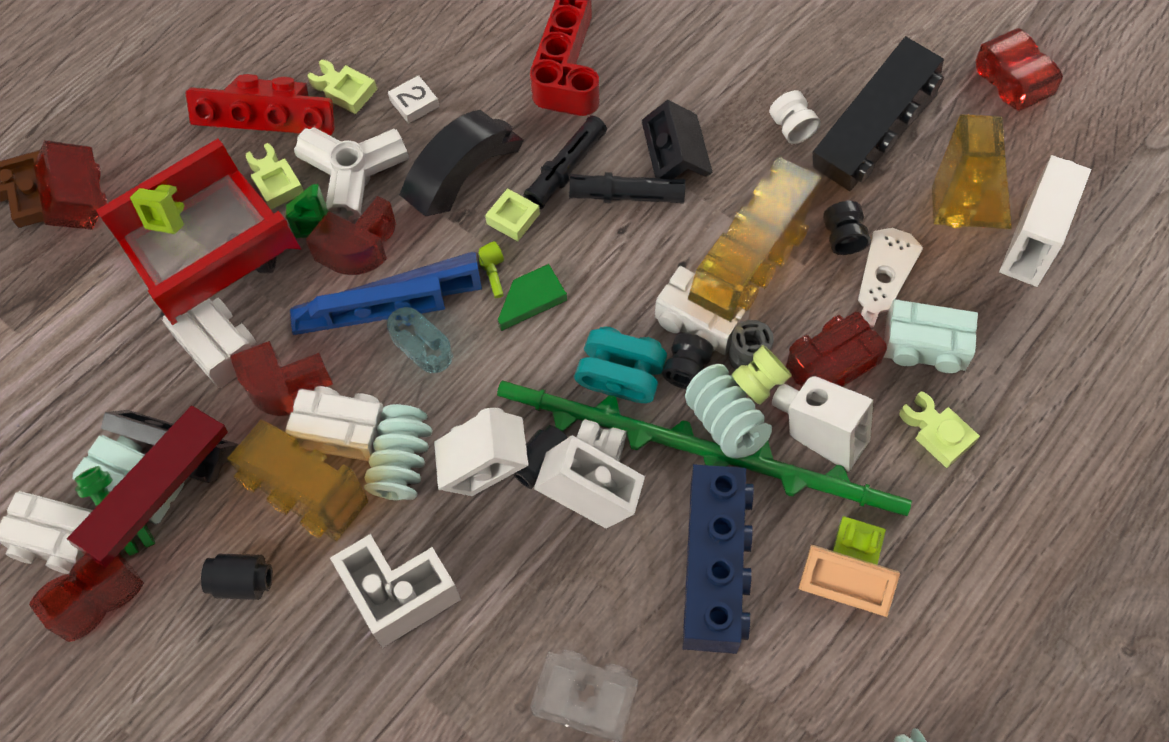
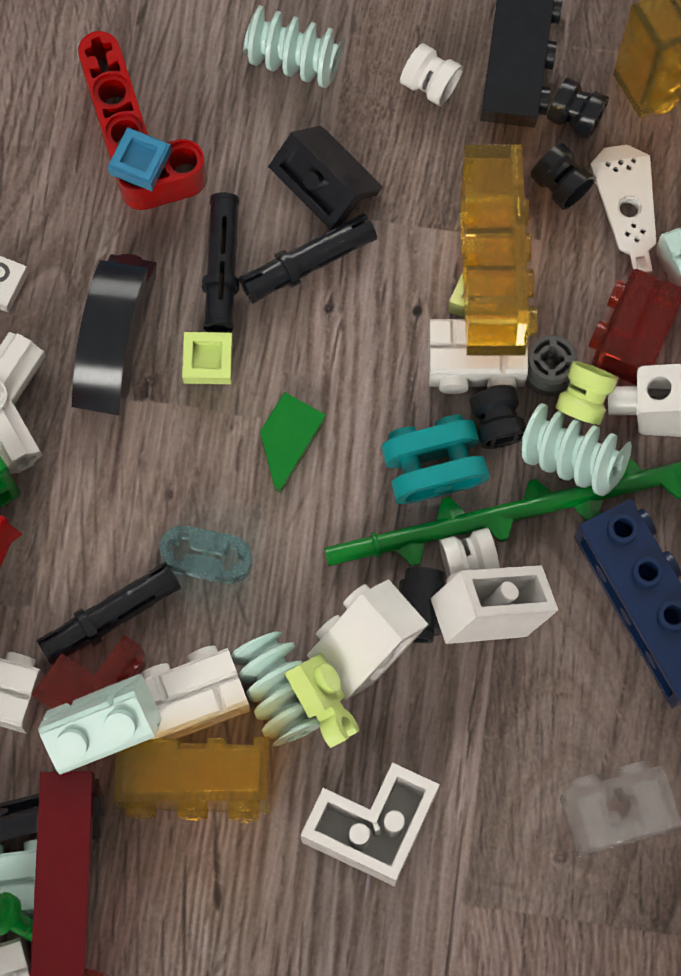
camera: 35 degrees left, 10 degrees up
black brick [201,553,273,600] -> none
blue wedge [290,252,482,335] -> none
clear red brick [306,196,396,275] -> none
lime hand [478,241,504,298] -> none
none -> black pin [36,562,181,667]
none -> light aqua brick [38,673,161,775]
none -> dark azure tile [107,127,172,191]
none -> light aqua piece [243,5,346,89]
none -> yellowish green plate [284,653,359,748]
none -> black wheel [547,77,609,139]

